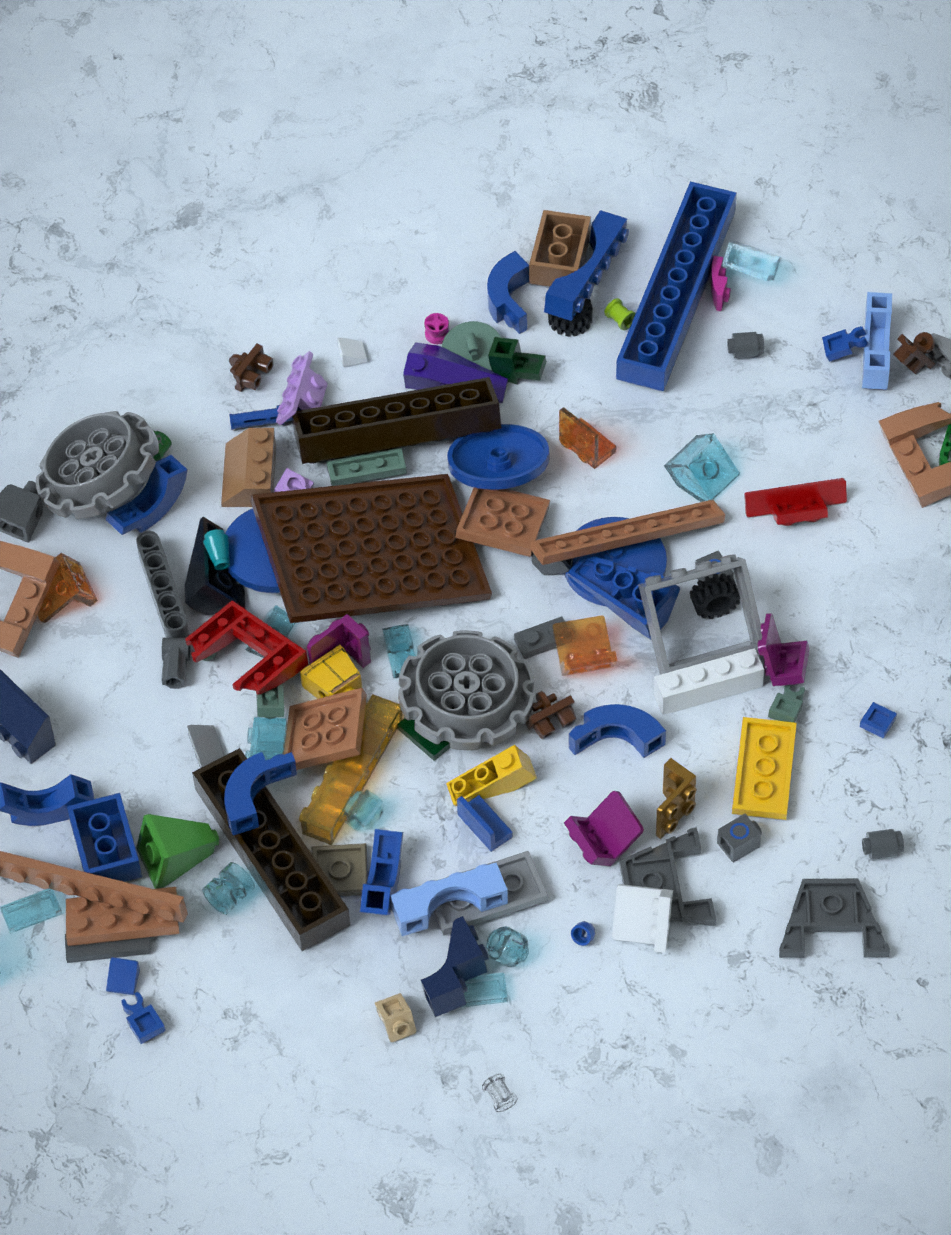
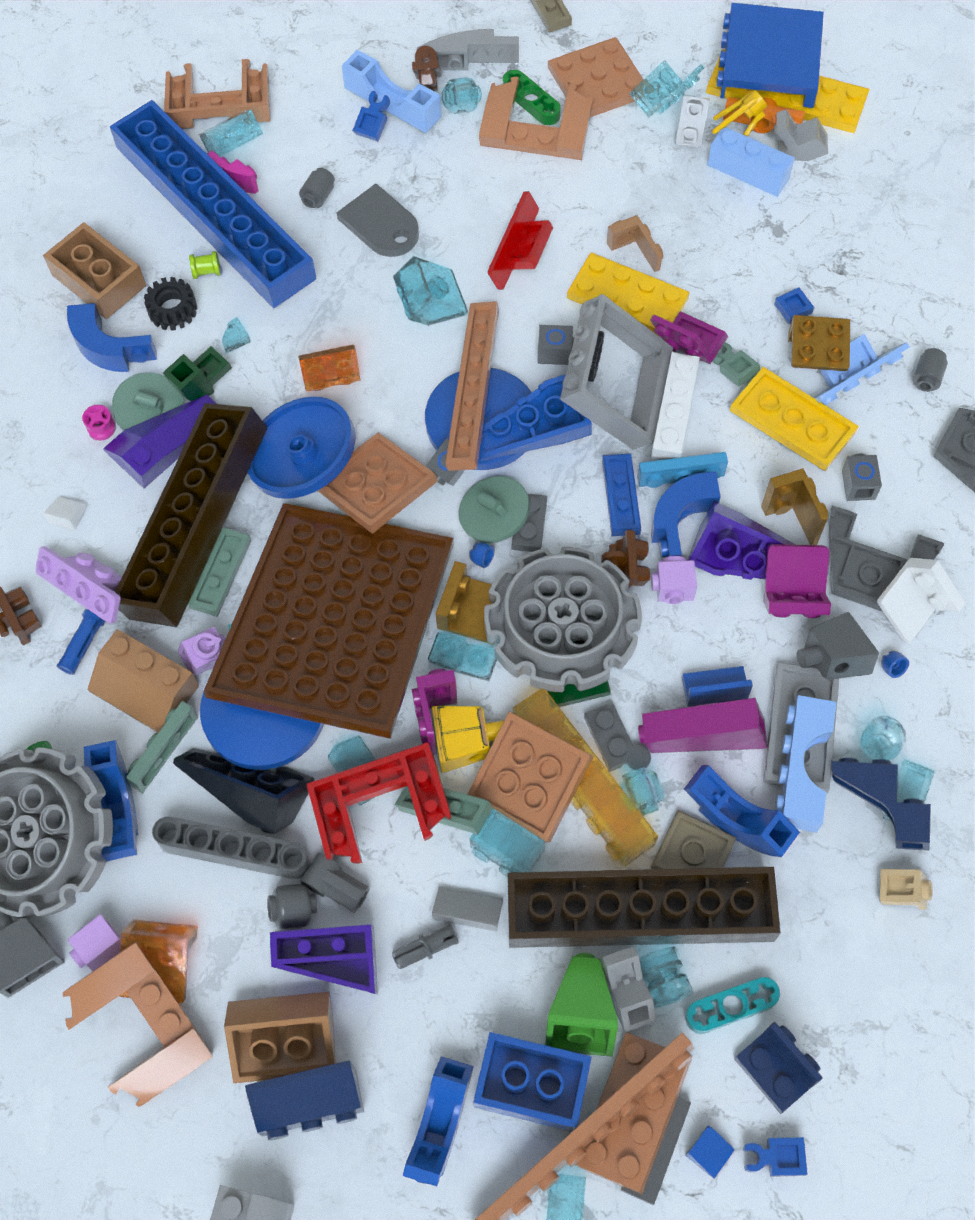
camera: 60 degrees left, 10 degrees up
teal cone [203,529,230,570] -> none
blue arch [224,752,297,836] -> none
yellow slope [446,745,537,807] -> none
blue arch [544,210,629,321] -> none
clear orange bracket [552,615,617,676] -> none
none -> lavender brick [68,914,127,971]
none -> sand green plate [126,701,198,794]
none -> nougat wedge [164,59,270,129]
none -> clear light blue tile [222,317,251,354]
none -> medium nougat slope [224,991,336,1084]
none -> dark grey head [267,884,317,929]
none -> dark purple wedge [270,924,378,995]
none -> dark grey tile [336,184,419,257]
none -> dark grey axle [392,924,459,969]
none -> pearl gold bracket [435,561,495,645]
none -> clear light blue head [442,77,482,114]
none -> sand green shield [459,476,530,543]
none -> blue hinge [469,542,495,568]
none -> yellow plate [567,252,690,337]
none -> dark grey hinge [584,702,651,772]
none -> blue tile [602,453,641,537]
none -> light grey brick [602,946,657,1032]
none -> medium nougat bracket [607,215,663,272]
none -> dark azure plate [637,452,728,488]
none -> magenta slope [638,698,768,753]
none -> lavender brick [651,556,697,604]
none -> teal beam [685,977,780,1034]
none -> dark purple wedge [687,501,796,580]
none -> dark blue bracket [734,1022,823,1114]
none -> pearl gold bracket [788,315,850,371]
none -> dark grey torso [796,612,879,680]
none -> light blue bracket [813,334,910,405]

